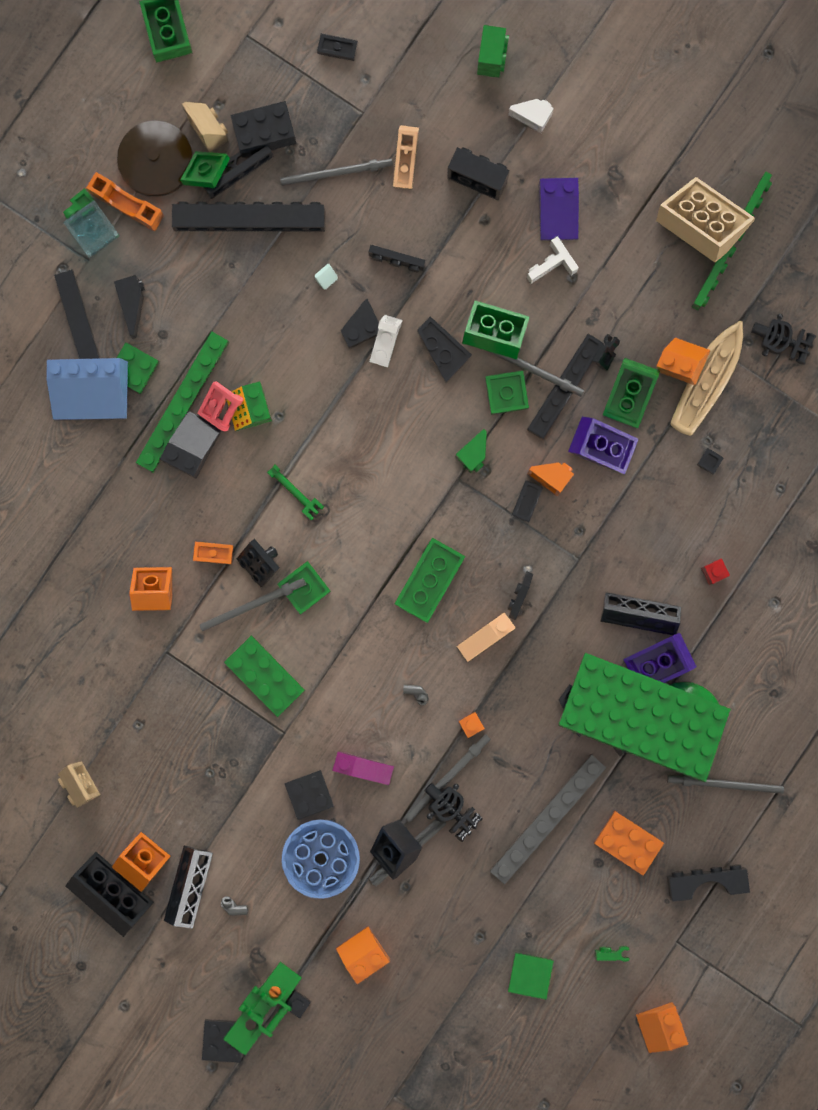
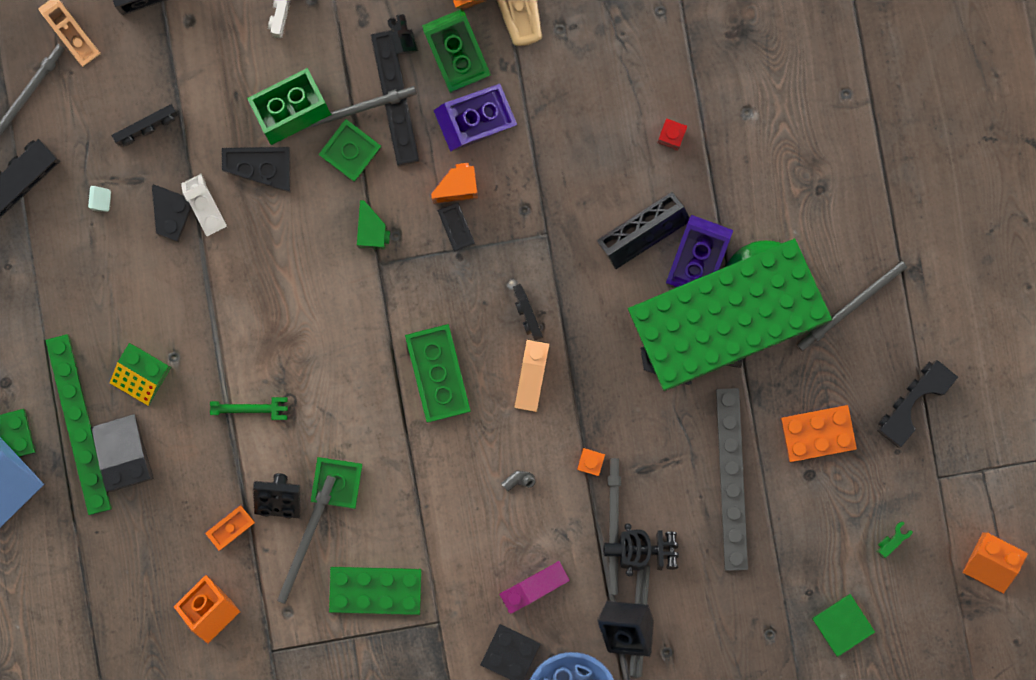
camera: 45 degrees left, 0 degrees up
coral plate [197,381,243,432] -> none
black plate [697,448,724,475] -> none

